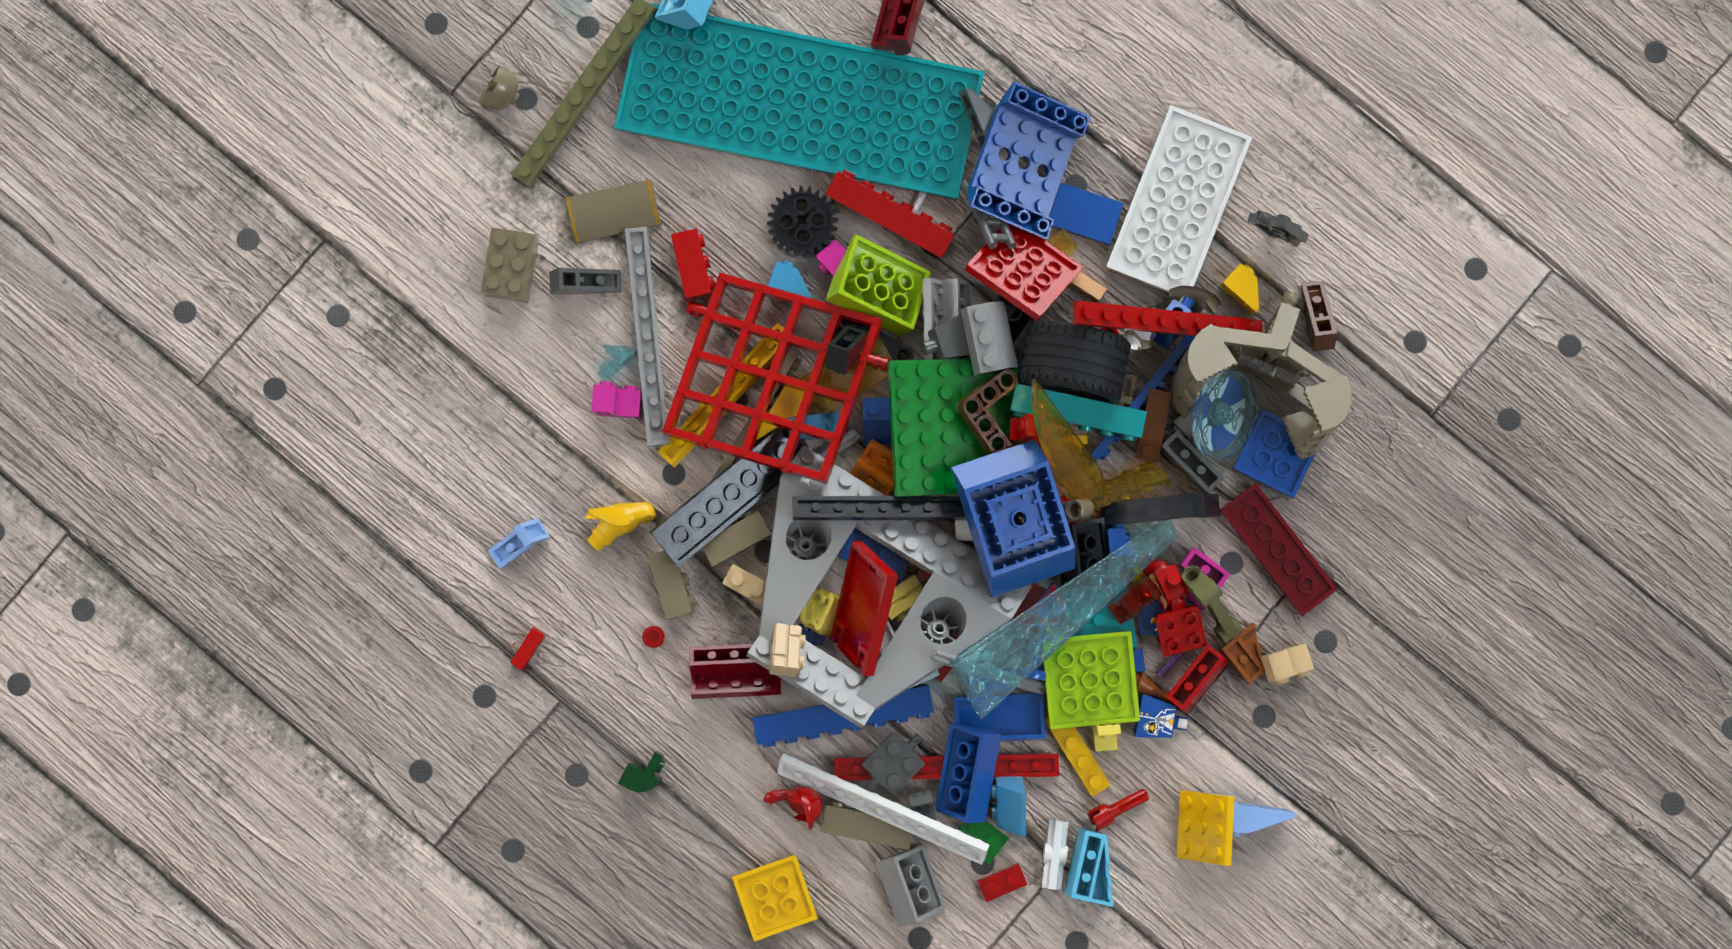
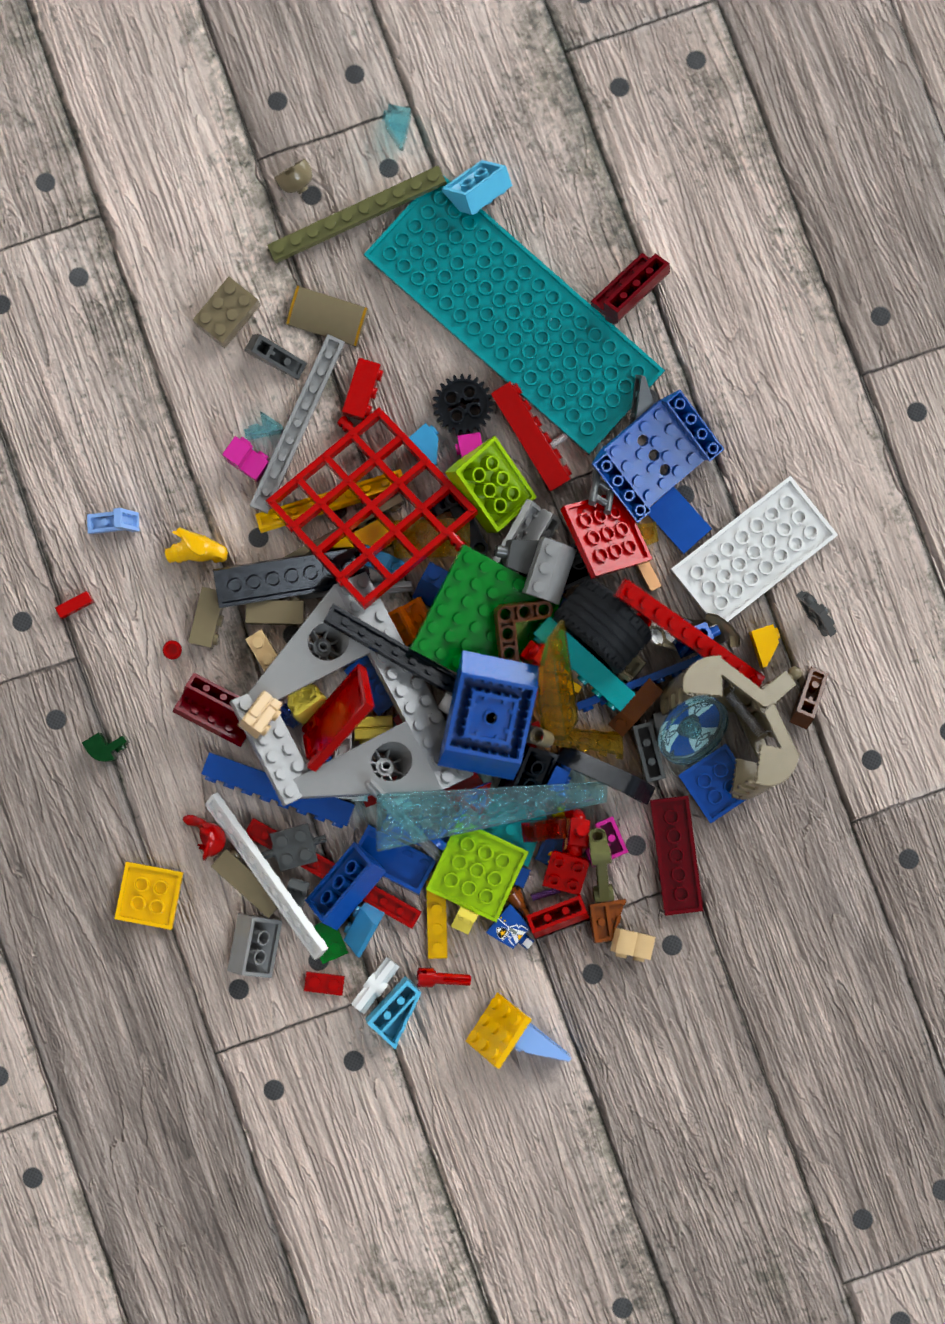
camera: 25 degrees right, 0 degrees up
black slope [825,326,867,375] -> none

